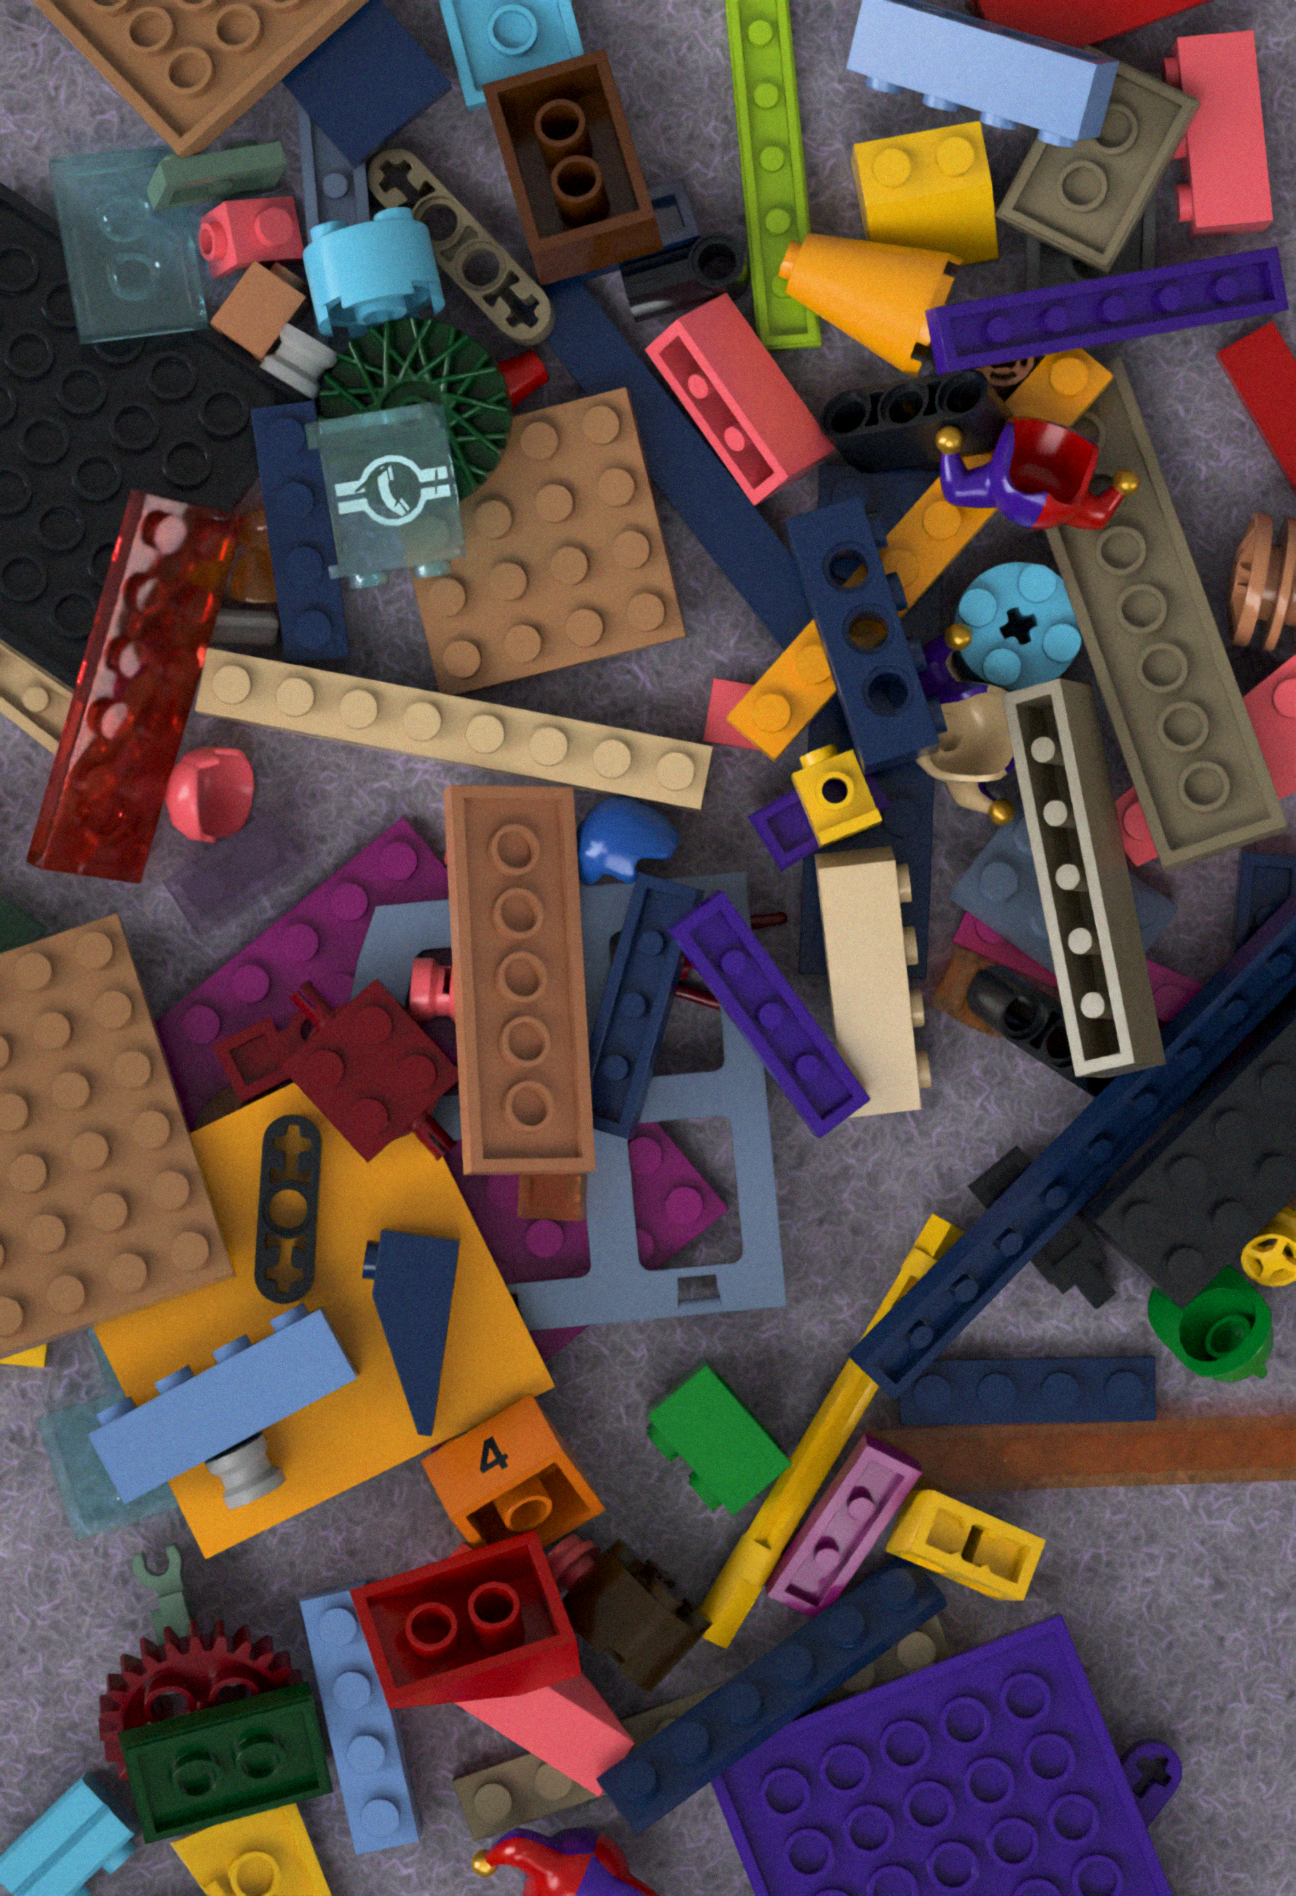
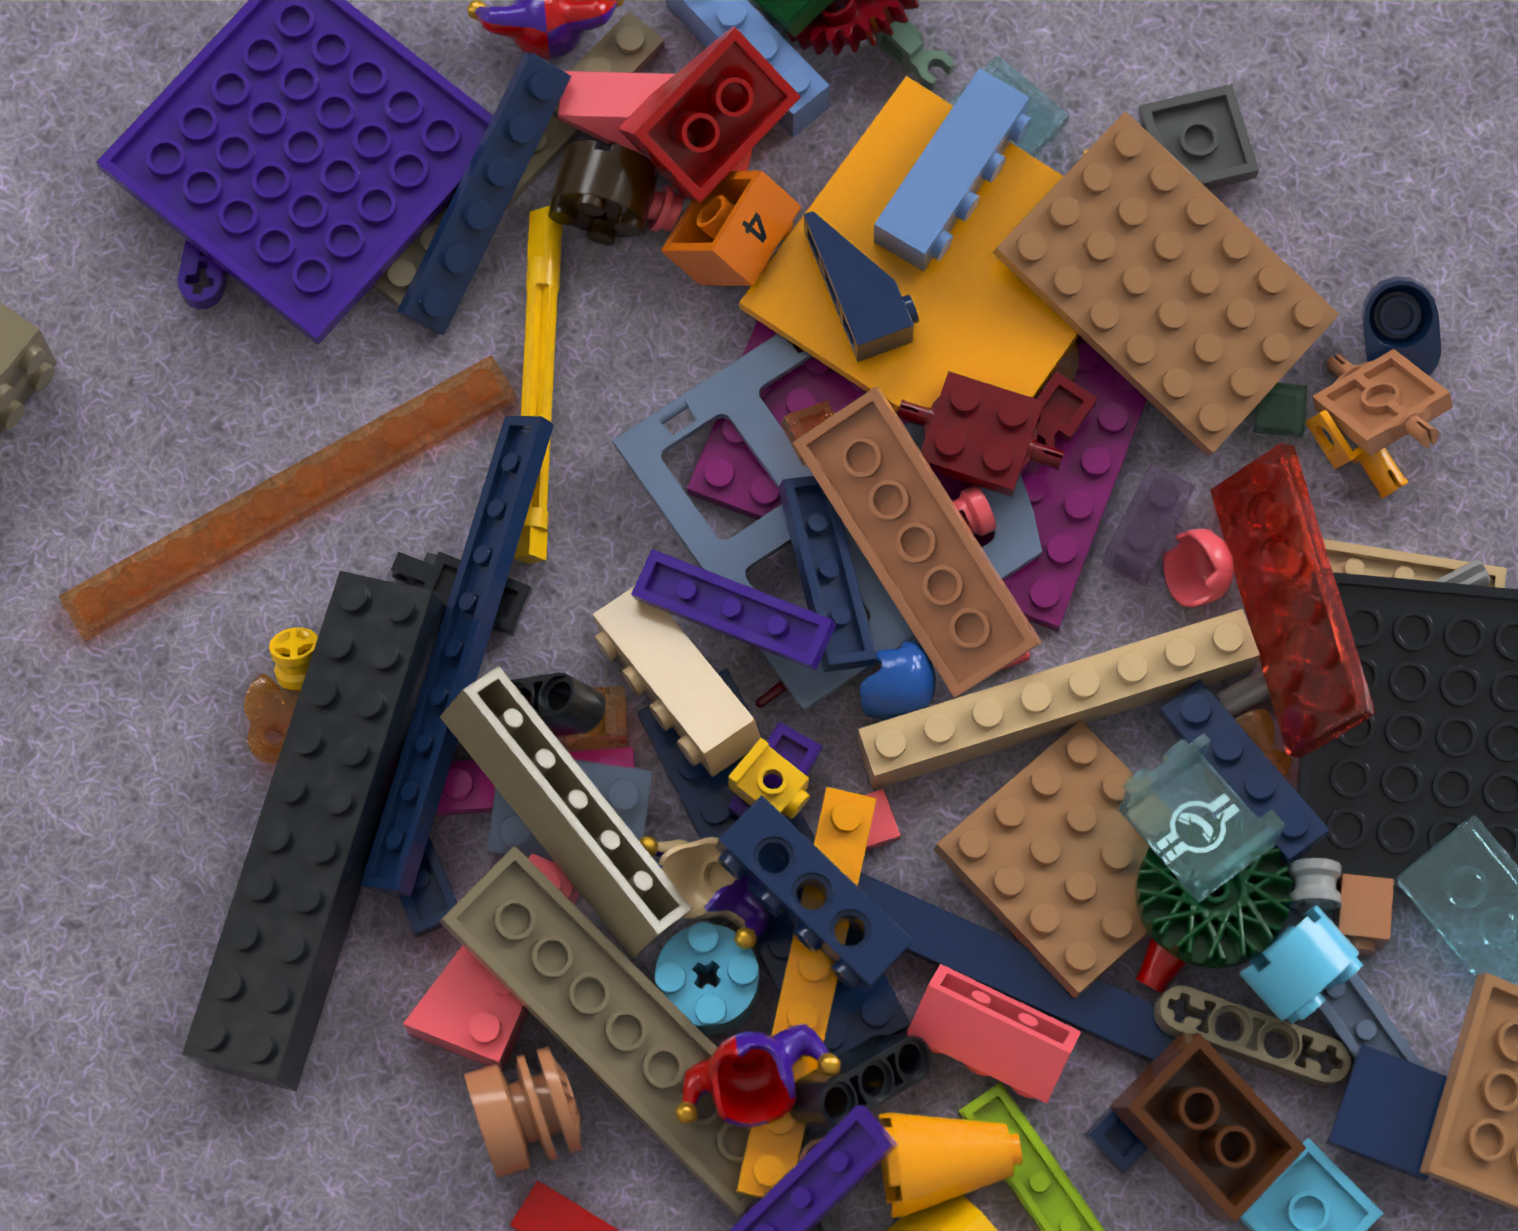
camera: 150 degrees right, 15 degrees down
sand green plate [146,139,287,212] -> none
coral bracket [198,196,304,279] -> none
light grey wheel [205,1432,286,1509] -> none
black beam [254,1115,323,1304] -> none
black piece [620,232,750,323] -> none
green brick [646,1357,792,1516] -> none
magenta plate [765,1433,922,1618] -> none
yellow brick [884,1490,1046,1601] -> none
dark blue plate [899,1356,1156,1425] -> none
green piece [1147,1264,1274,1383] -> none

